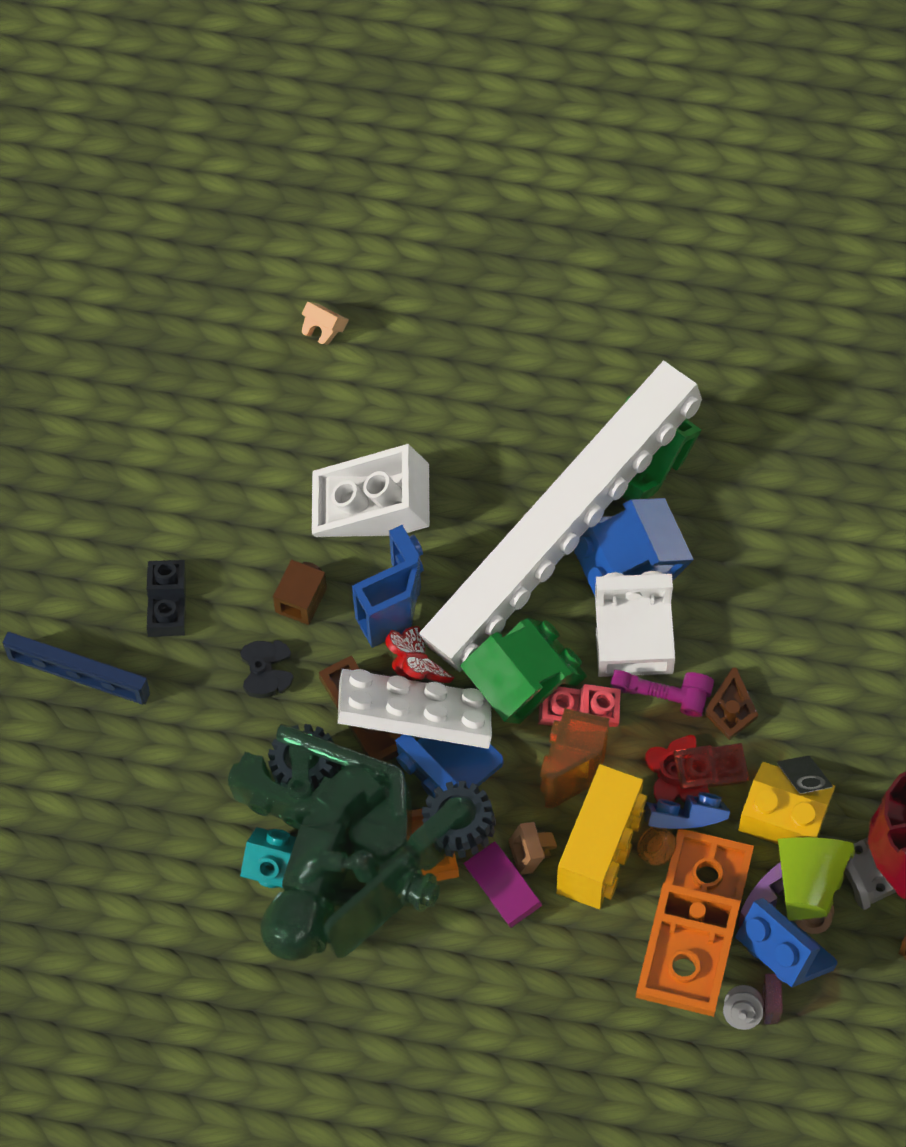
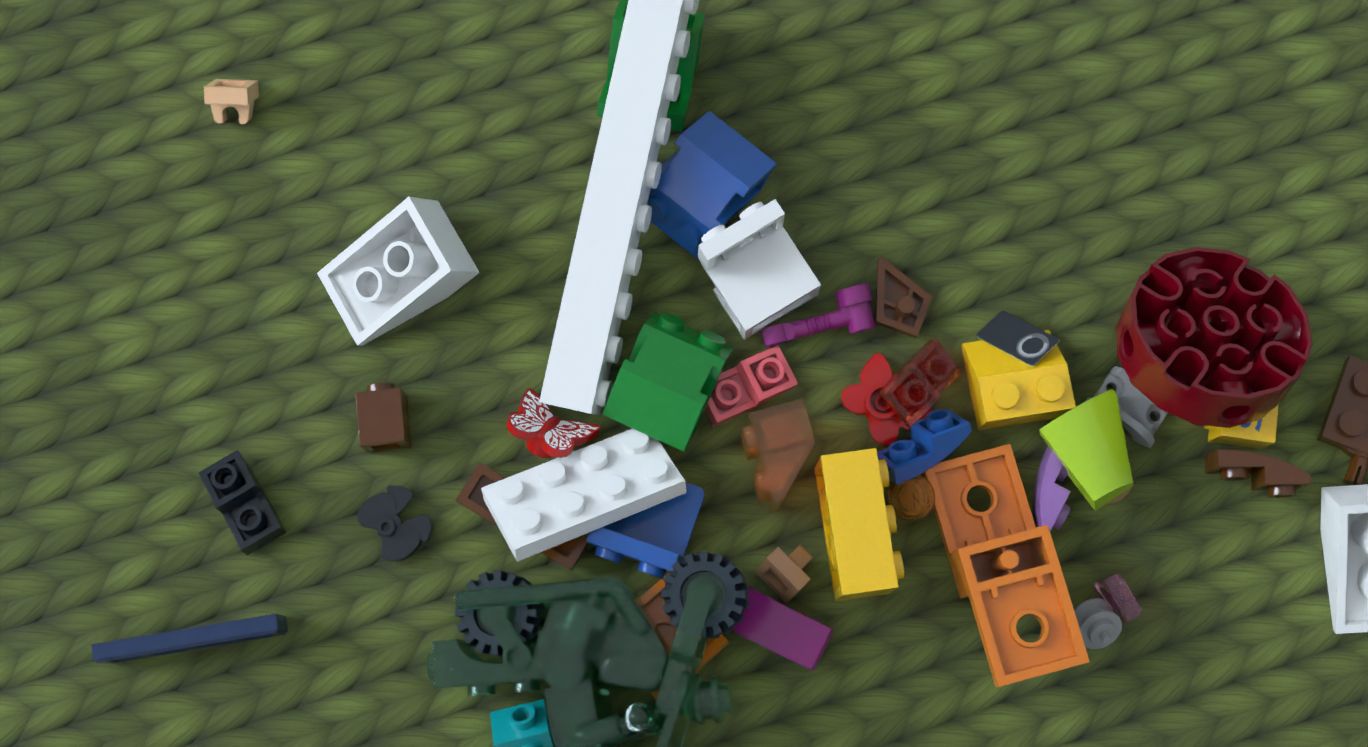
camera: 30 degrees left, 15 degrees up
blue piece [352,525,424,648] -> none
blue bracket [735,898,838,988] -> none

